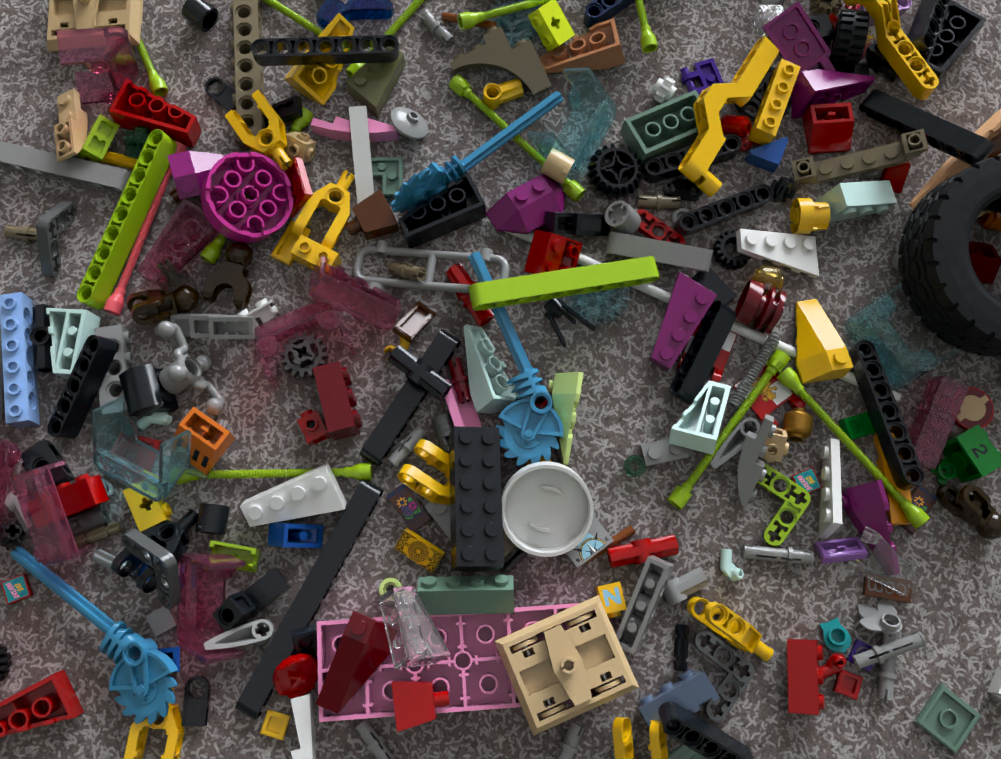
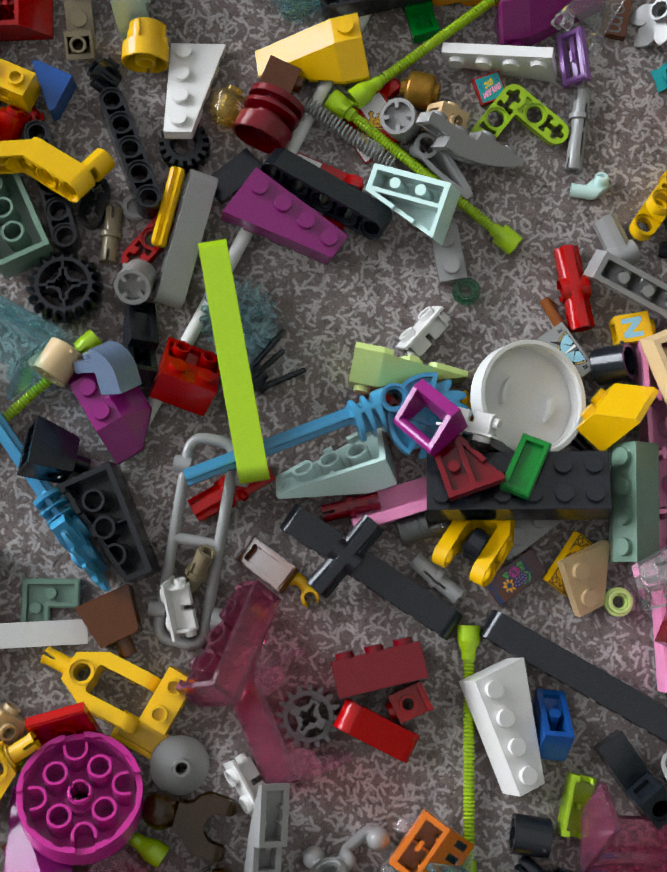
camera: 85 degrees left, 5 degrees up
none -> black torso [17,415,91,483]
none -> sand blue brick [72,341,142,395]
none -> light grey dish [149,734,210,795]
none -> yellow axle [151,166,185,248]
none -> white hinge [160,575,199,642]
none -> reddish brown brick [260,55,305,95]
none -> red beam [333,698,420,763]
none -> light grey piece [380,98,421,143]
none -> magenta tile [393,379,468,456]
none -> white hinge [396,306,451,359]
none -> dark red wing [434,434,506,501]
none -> white hinge [436,407,502,444]
none -> black piece [463,527,490,563]
none -> green tile [500,433,552,500]
none -> tan wing [557,540,610,617]
none -> yellow slope [576,383,659,451]
none -> black piece [590,341,638,385]

